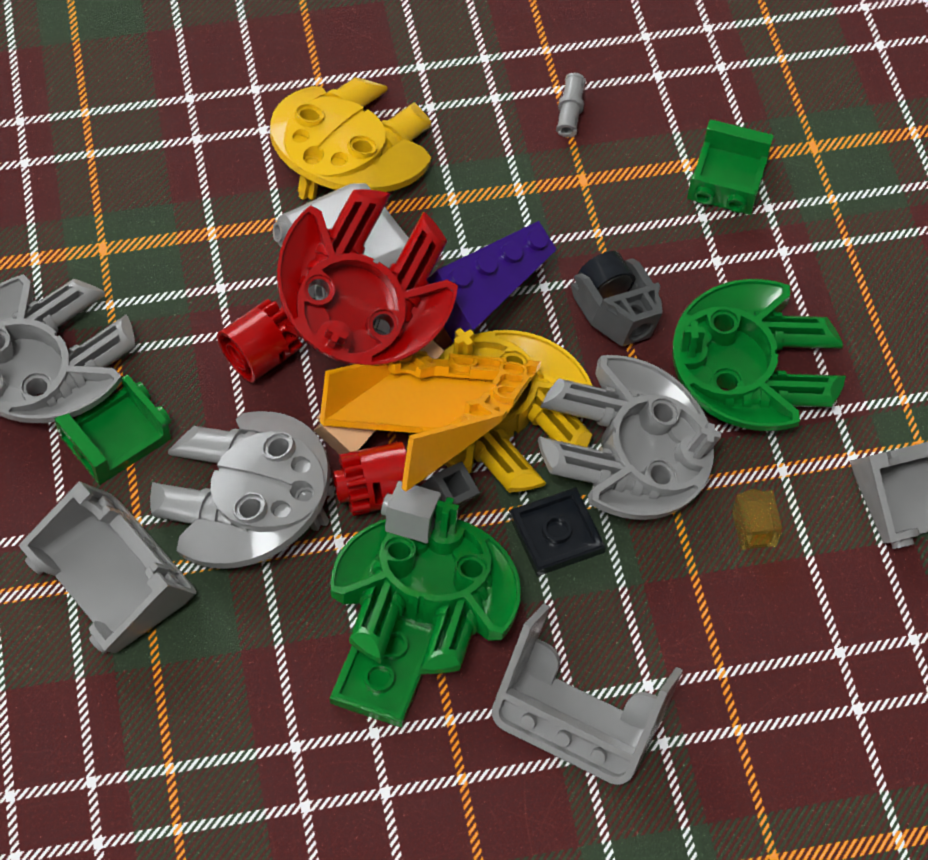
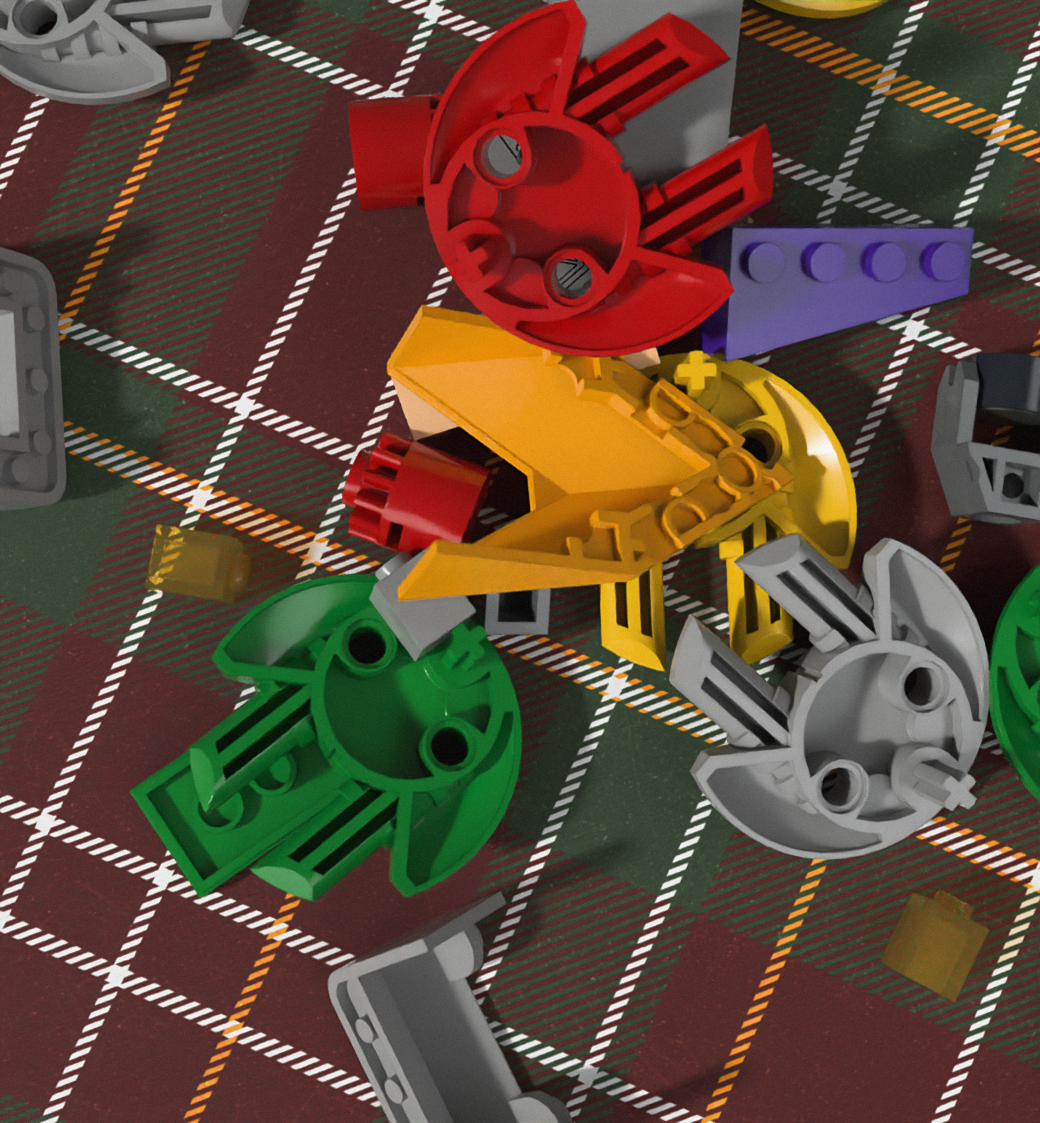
camera: 35 degrees right, 25 degrees up
green panel [54,374,171,486] -> none
light grey piece [150,411,331,568] -> none
black tile [509,487,606,577] -> none
none -> clear yellow brick [145,524,250,606]

